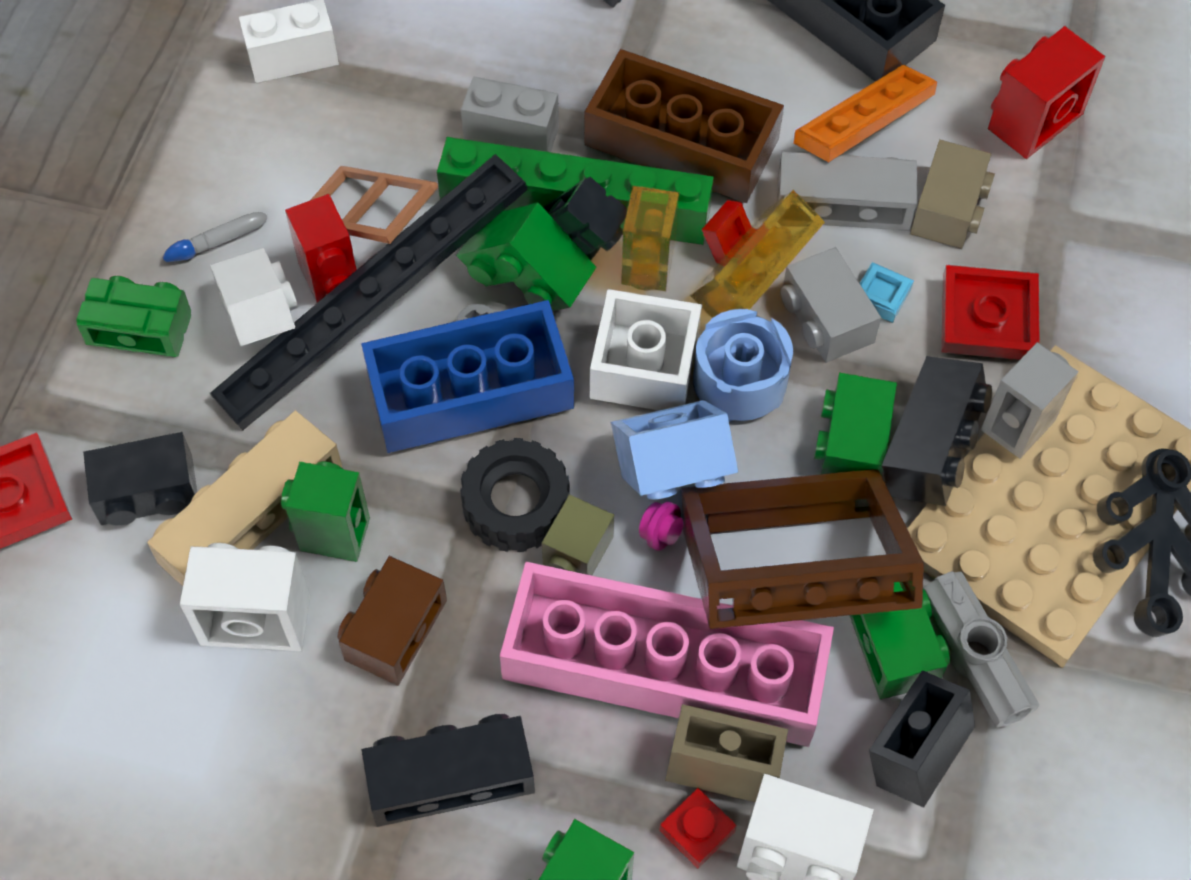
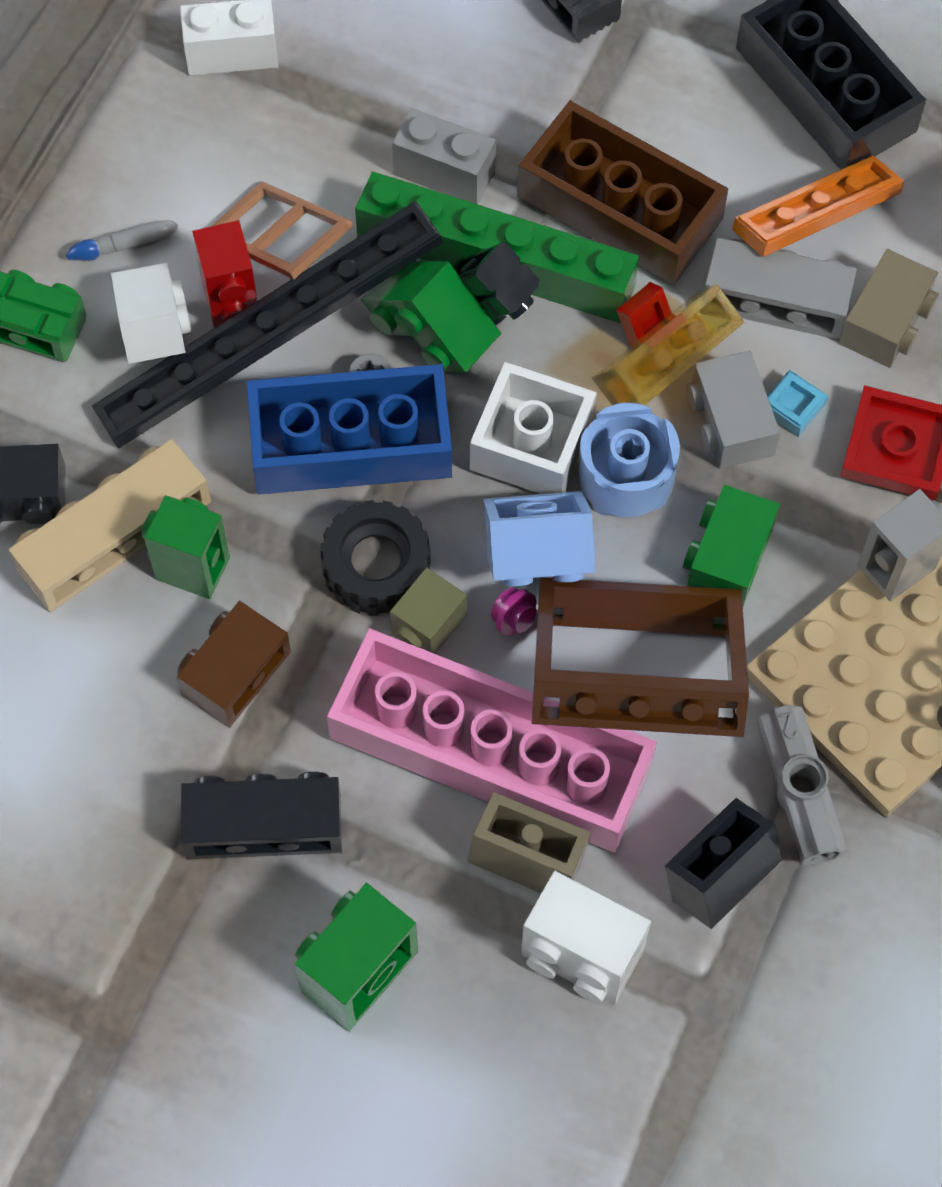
camera: 10 degrees right, 5 degrees up
white brick [180,543,310,651] -> none
clear yellow brick [621,186,679,291] -> none
red plate [659,788,737,869] -> none
green brick [849,582,950,700] -> none
black brick [882,356,992,506] -> none

